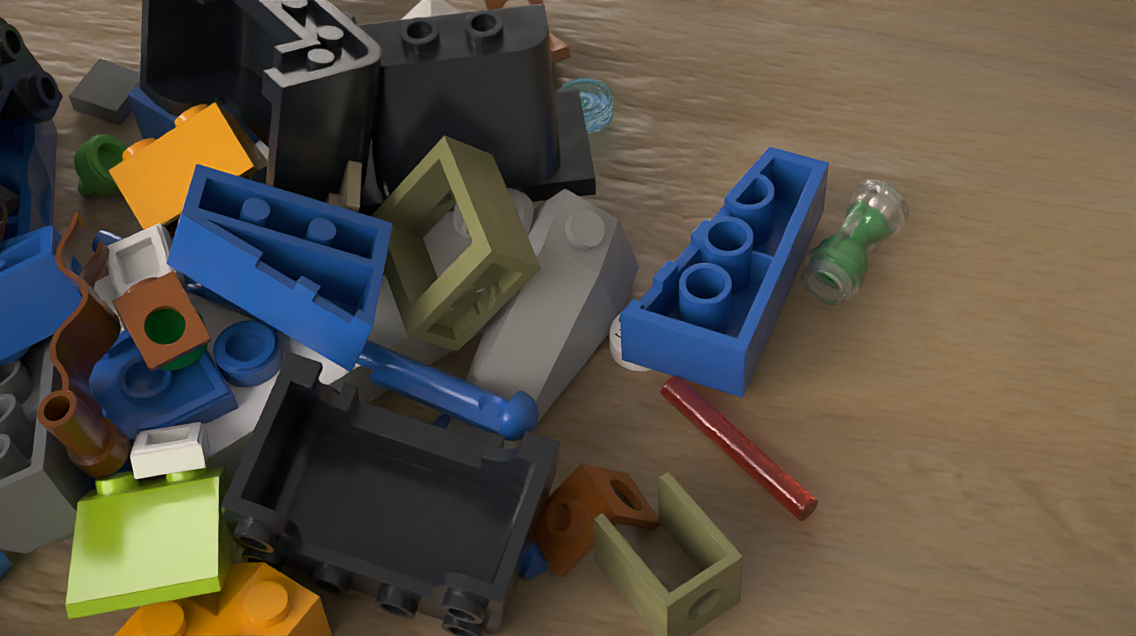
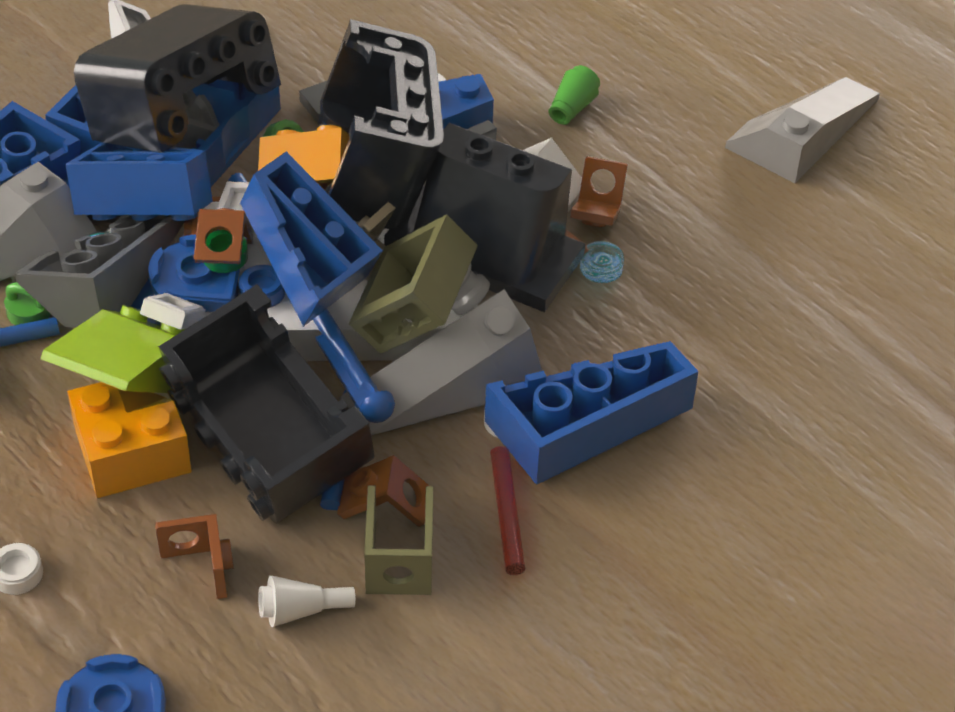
camera: 30 degrees right, 5 degrees down
reddish brown flag [37,212,130,478] -> none
clear piece [801,180,909,305] -> none

